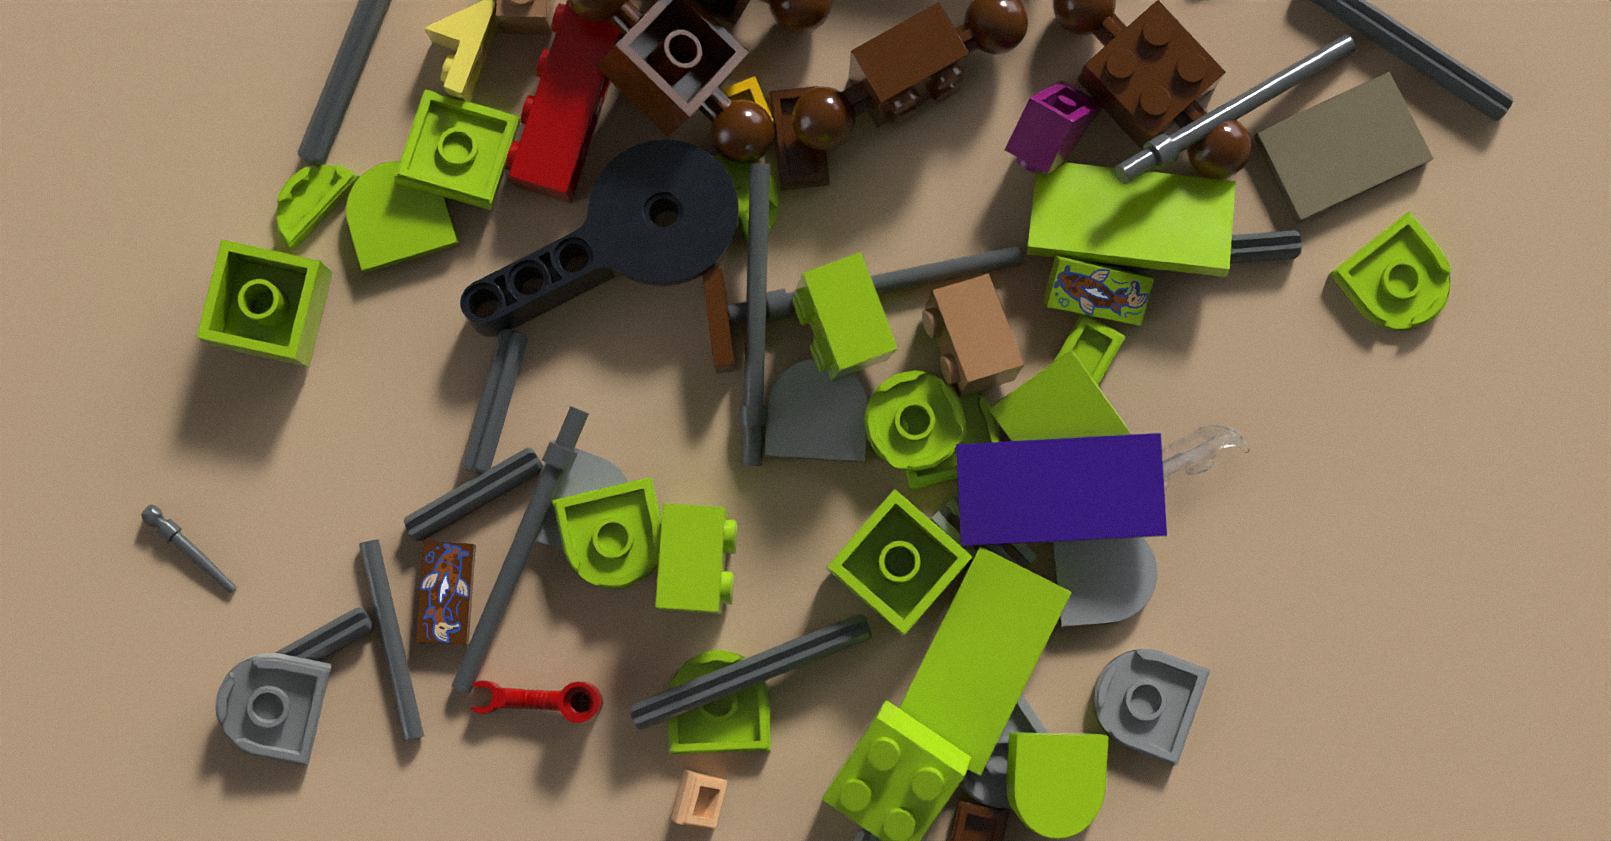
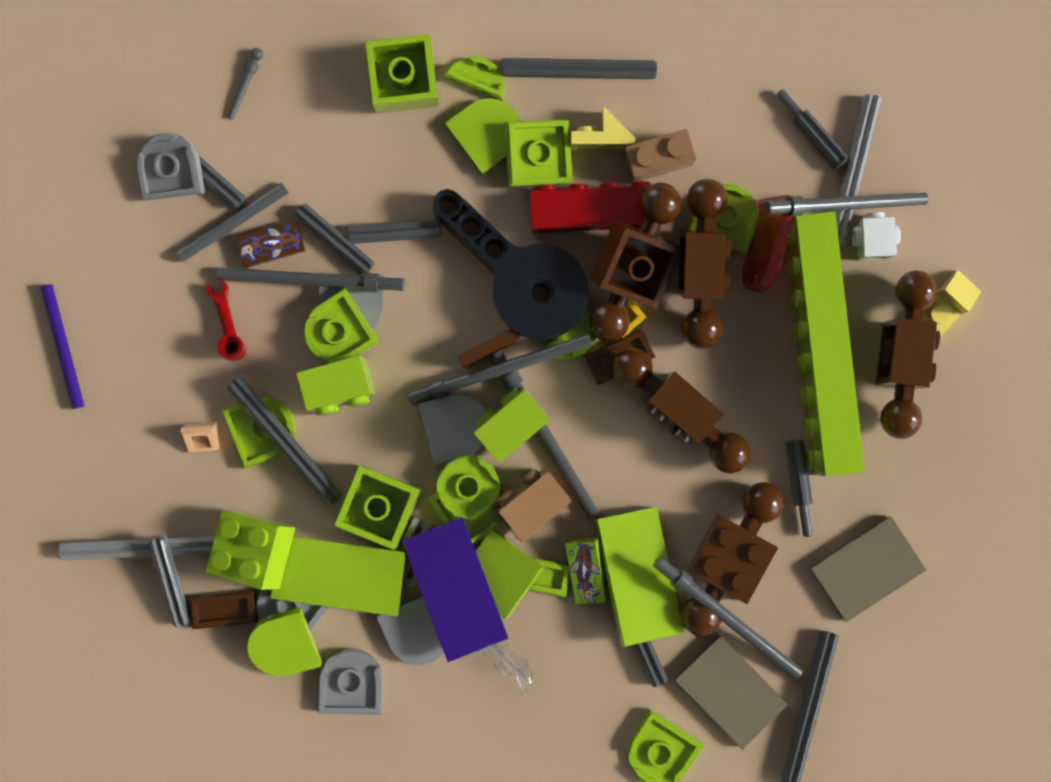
camera: 70 degrees right, 5 degrees up
magenta slope [1004,80,1103,174] -> none

